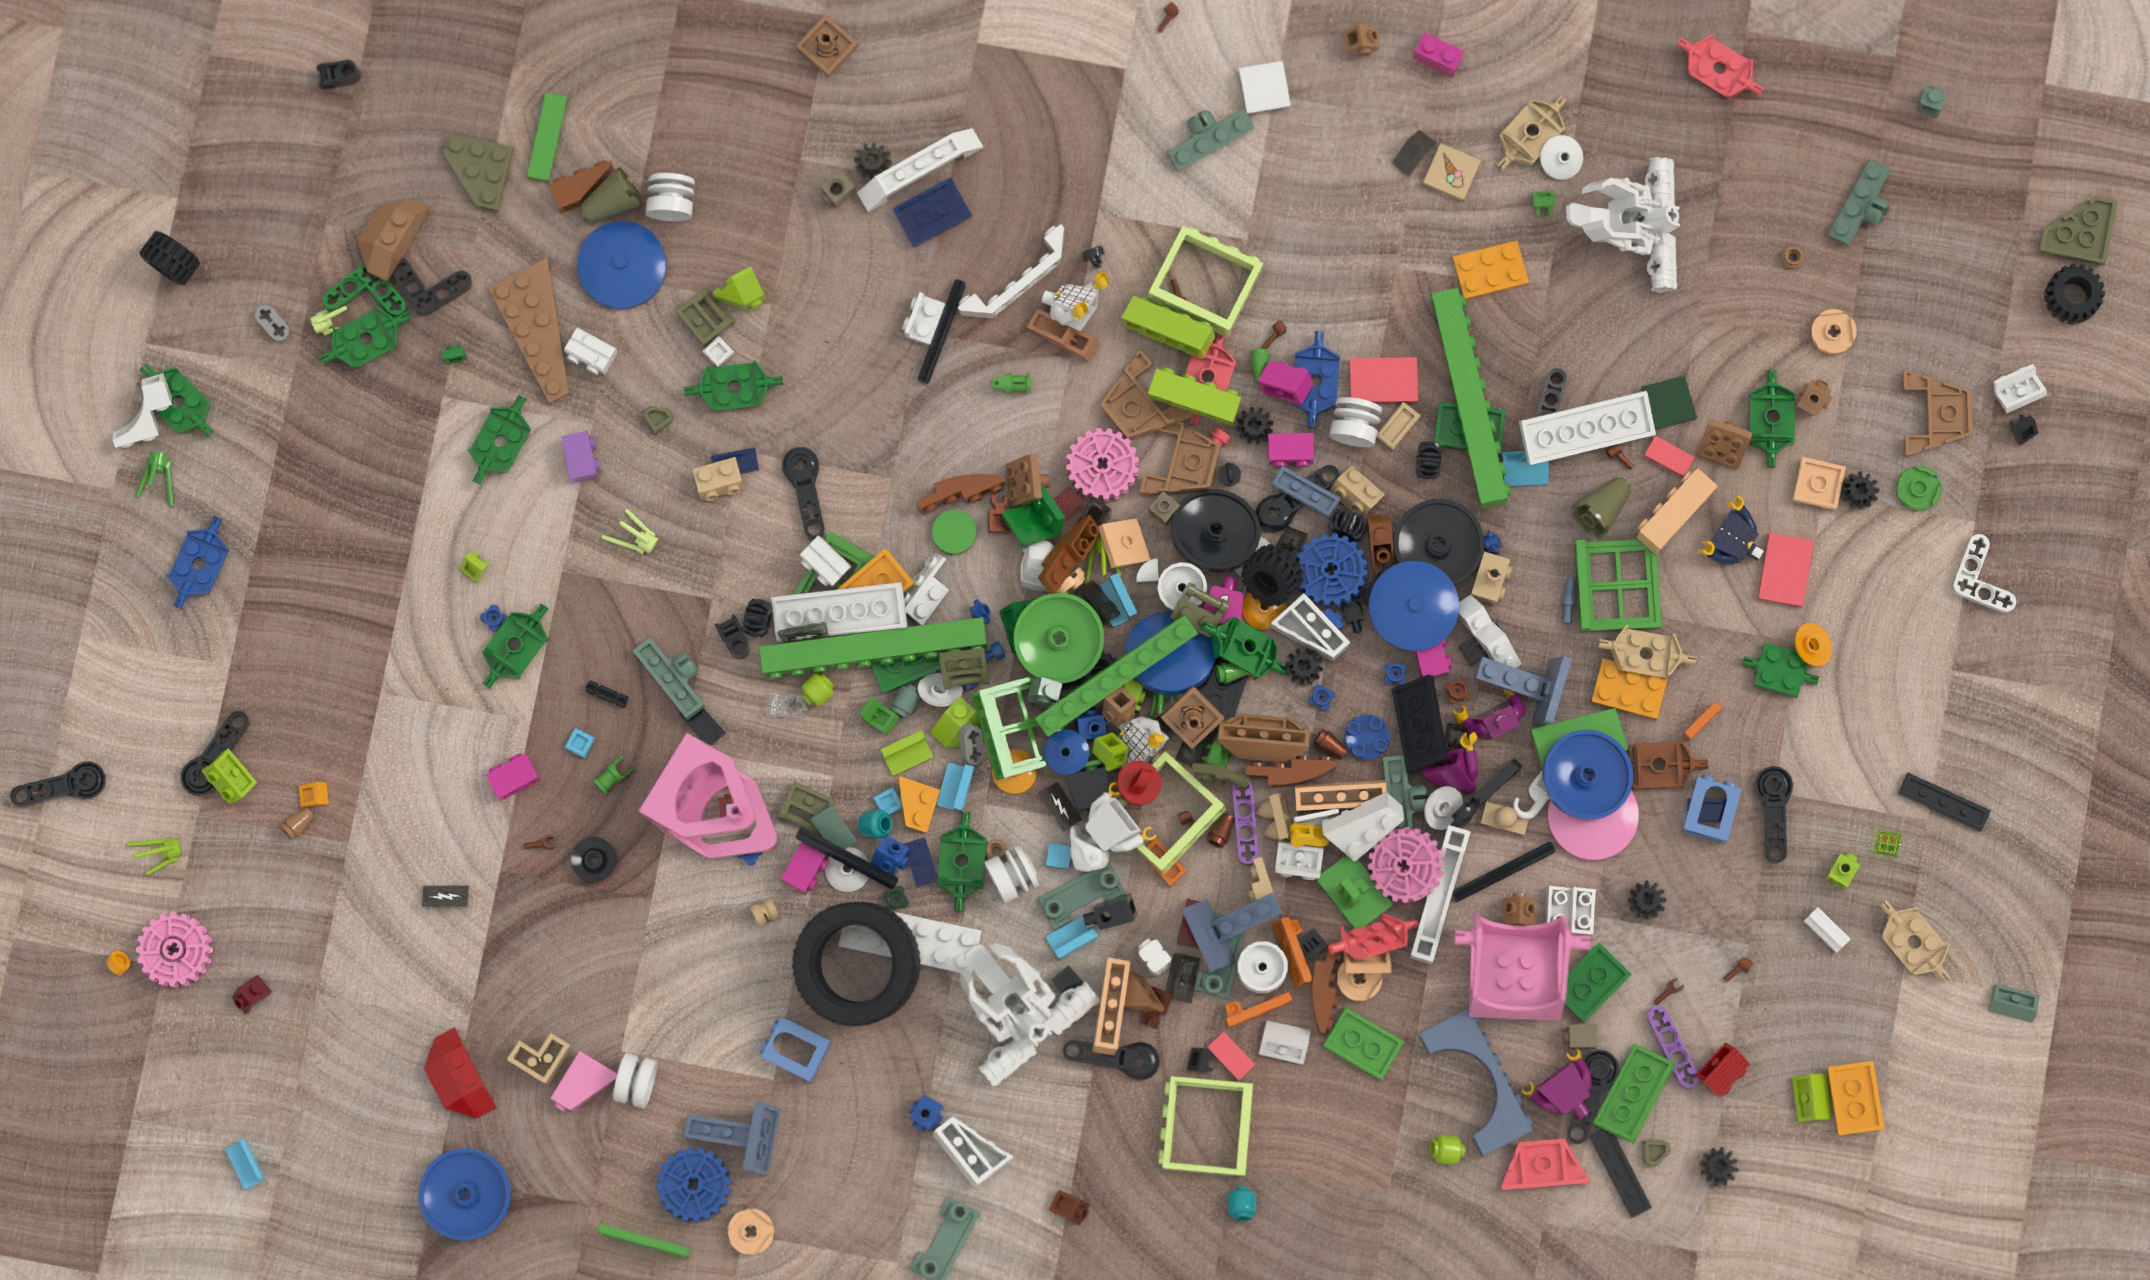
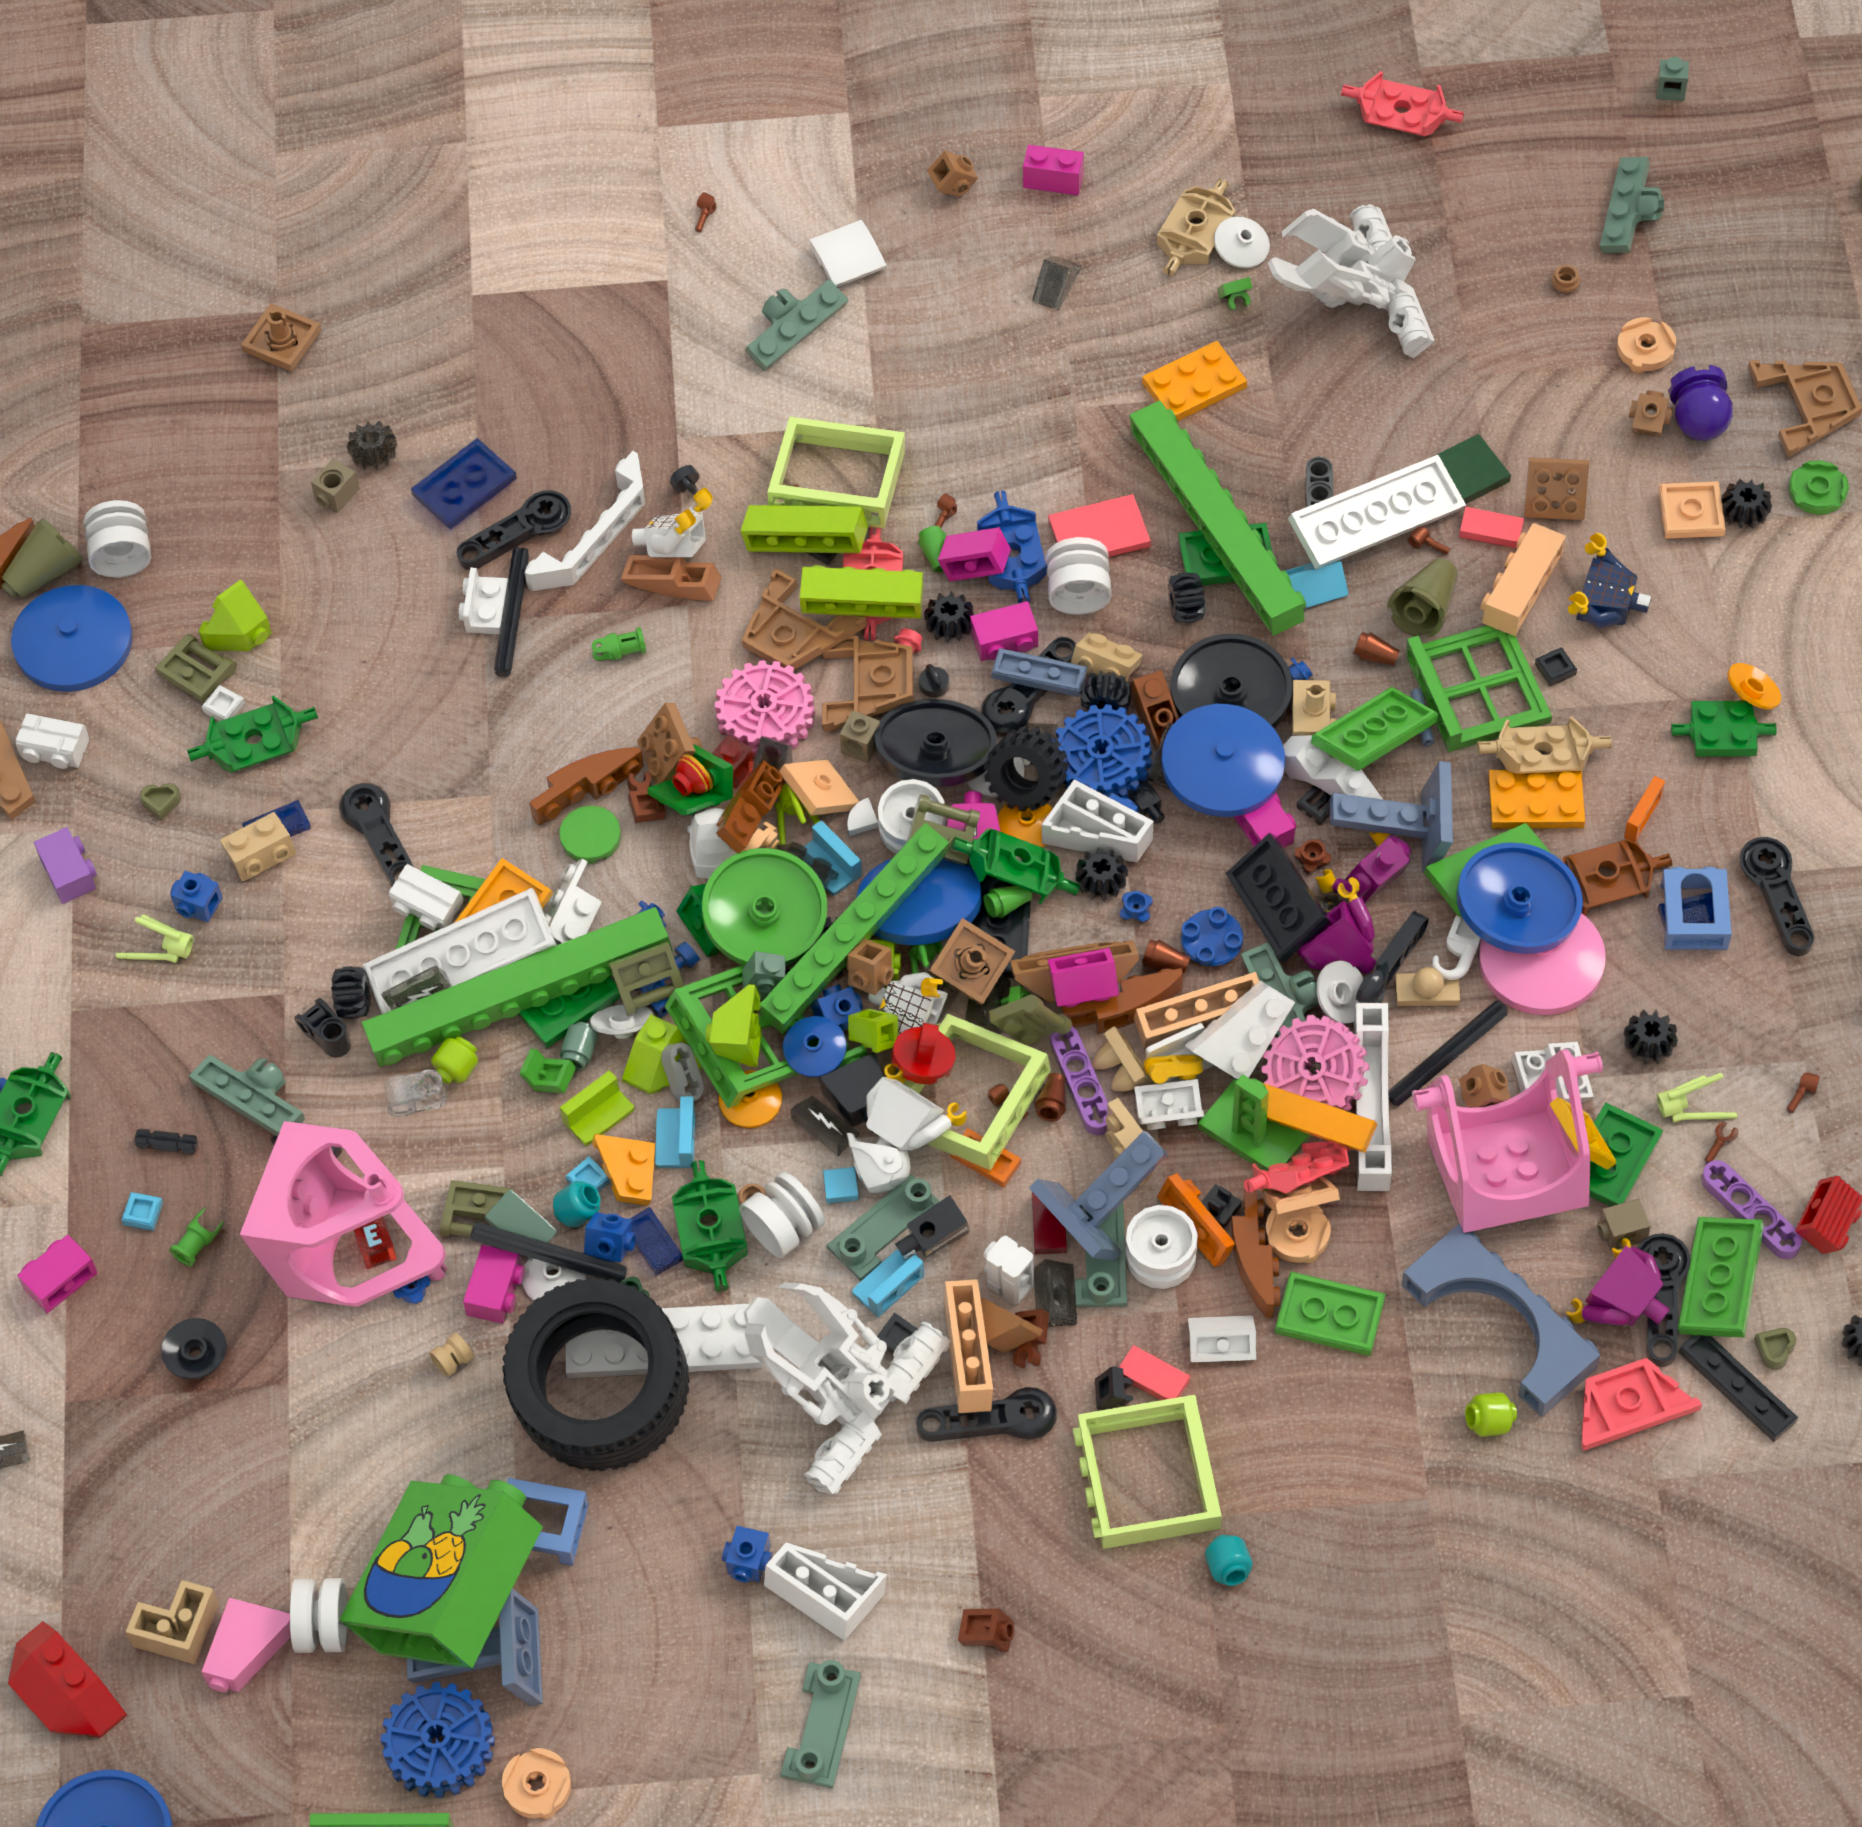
camera: 15 degrees left, 20 degrees down
copper hand [524,835,555,850] -> none
white slope [857,128,984,212] -> none
orange hinge [1225,992,1292,1029] -> none
tan tile [1377,402,1421,451] -> none
blue plate [1384,663,1407,685] -> none
tan tile [1423,143,1481,202] -> none
green plate [1749,370,1795,468] -> none
coral tile [1758,533,1814,607] -> none
none -> blue brick [170,870,223,923]
none -> bright green brick [339,1474,543,1669]
none -> black beam [456,490,571,570]
none -> red piece [671,754,713,797]
none -> lime slope [706,984,761,1067]
none -> dark pink brick [1047,948,1119,1007]
none -> light orange tile [1263,1083,1377,1153]
none -> bright green tile [1311,687,1438,771]
none -> copper cone [1353,632,1400,667]
none -> black tile [1535,647,1577,687]
none -> yellow tile [1549,1097,1616,1170]
none -> yellowish green plant [1656,1073,1738,1123]
none -> dark purple tile [1668,365,1733,441]

